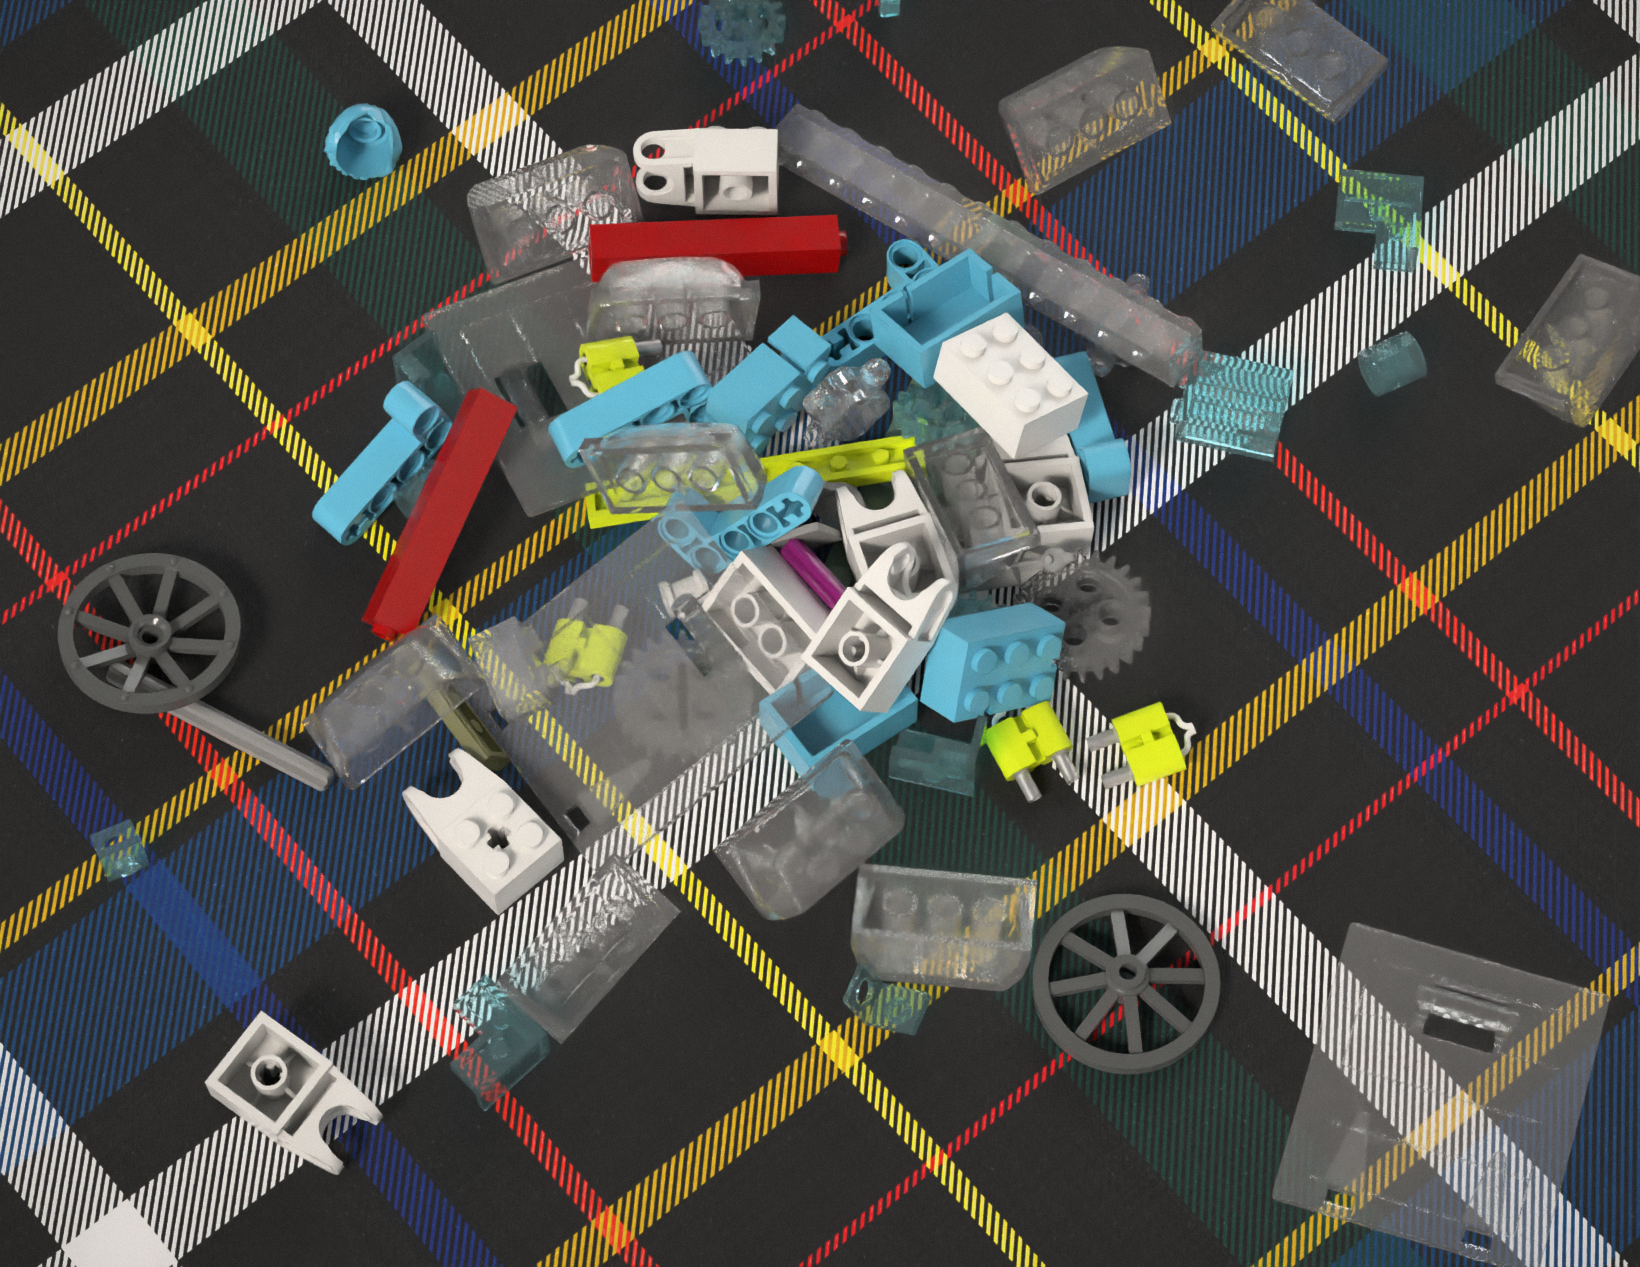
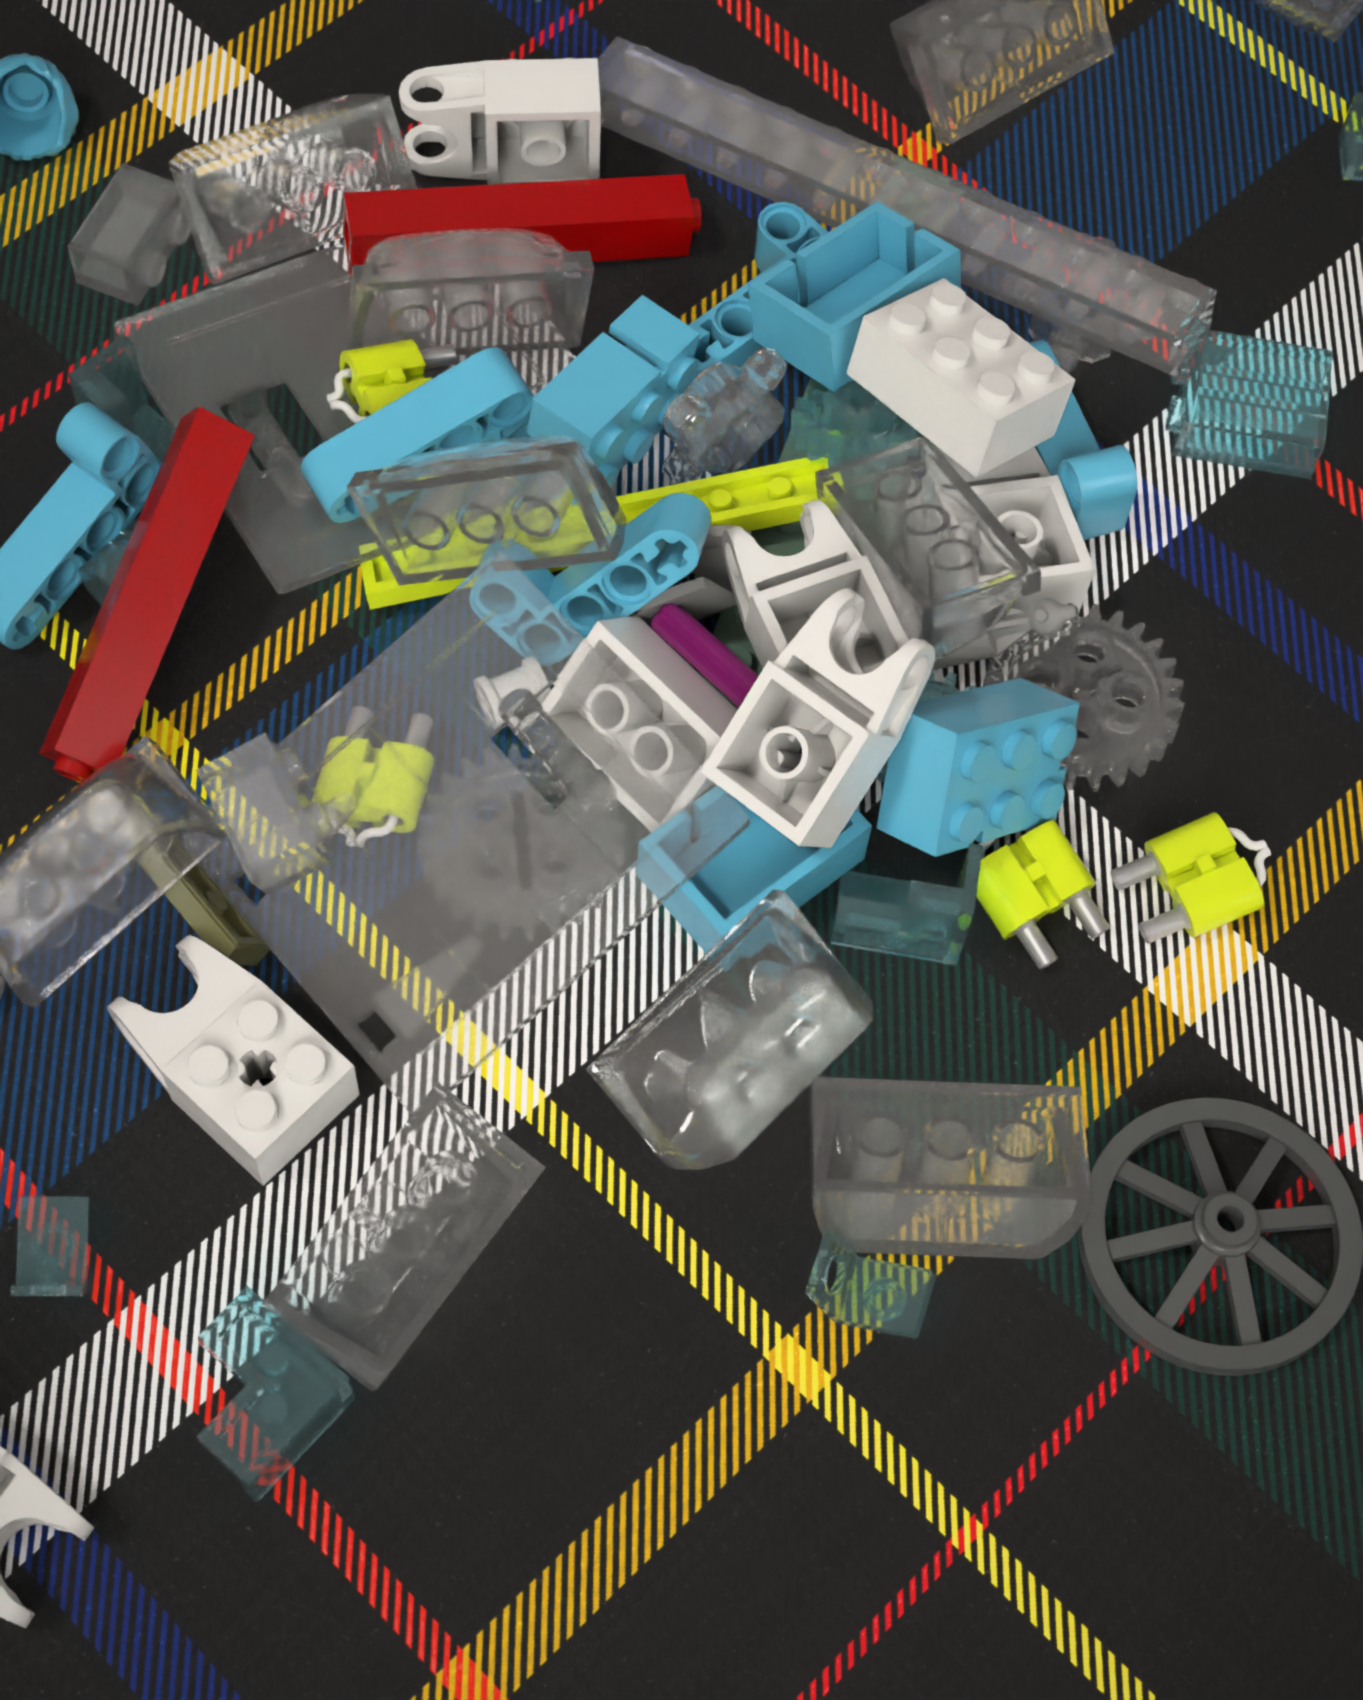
camera: 10 degrees left, 0 degrees up
none -> clear light blue bracket [10,1196,90,1296]
none -> clear brick [67,163,193,306]

